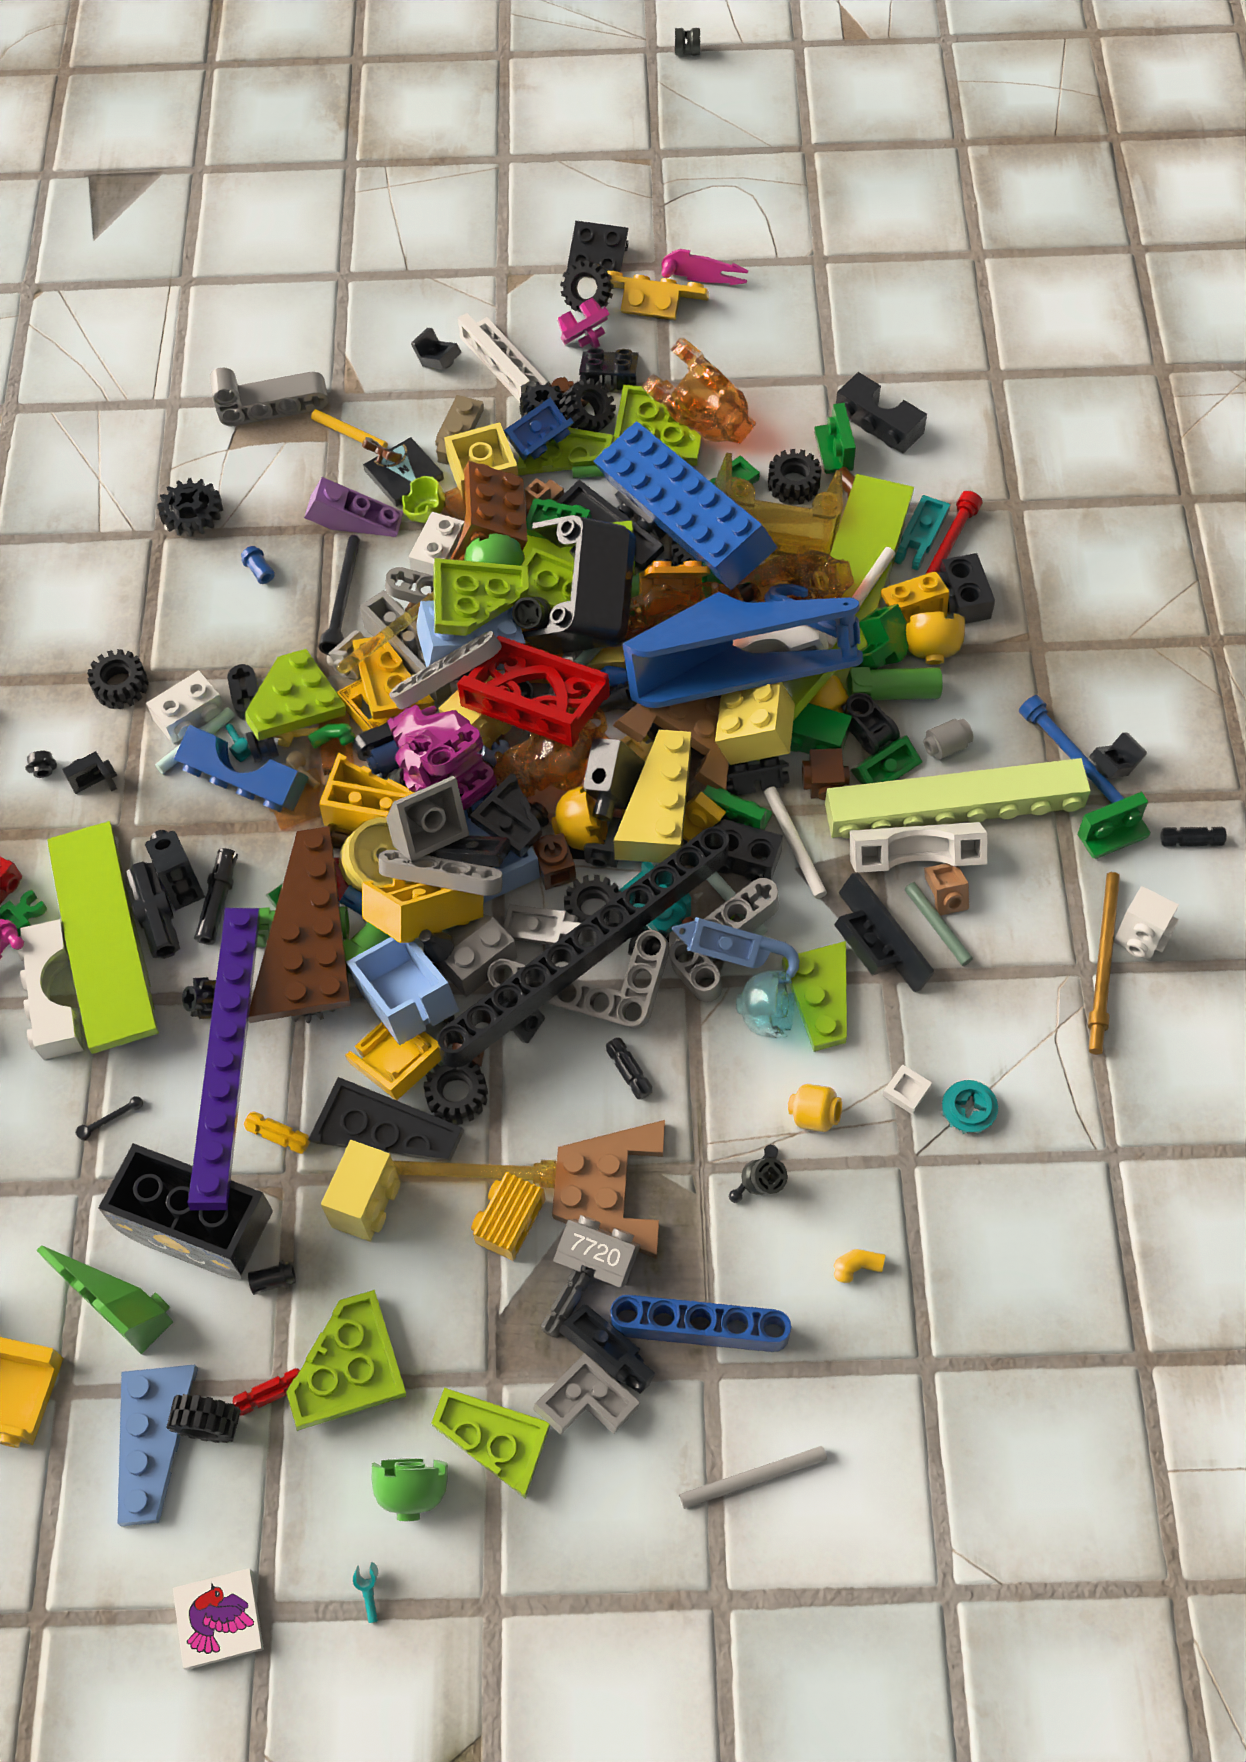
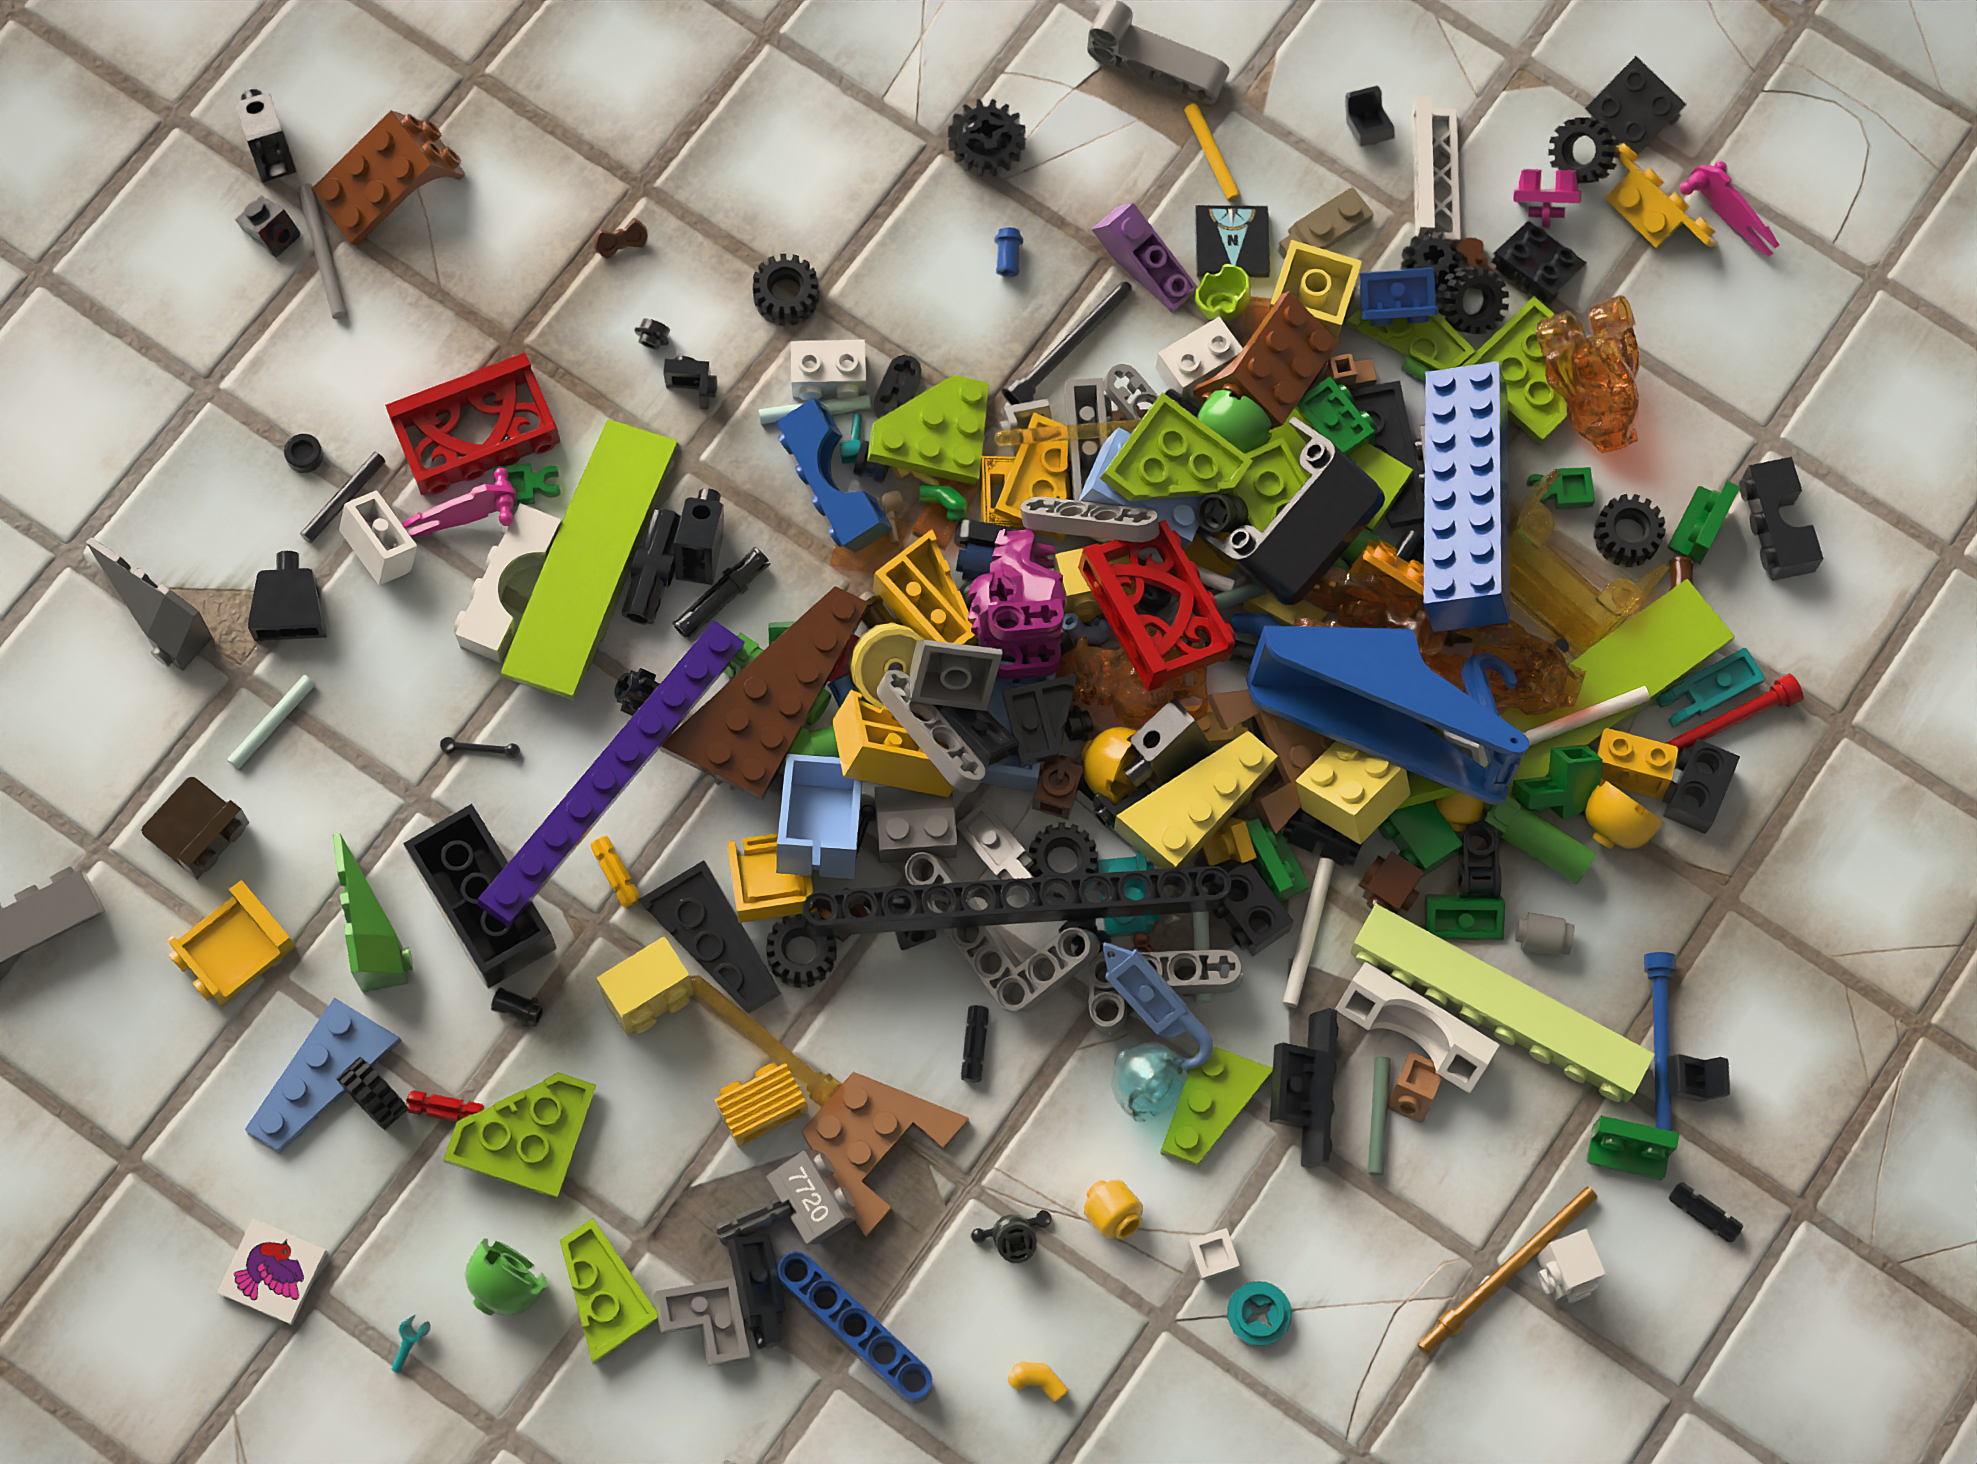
camera: 30 degrees right, 10 degrees up
reddish brown piece [362,437,402,464] -> none
black rock [419,929,454,963] -> none

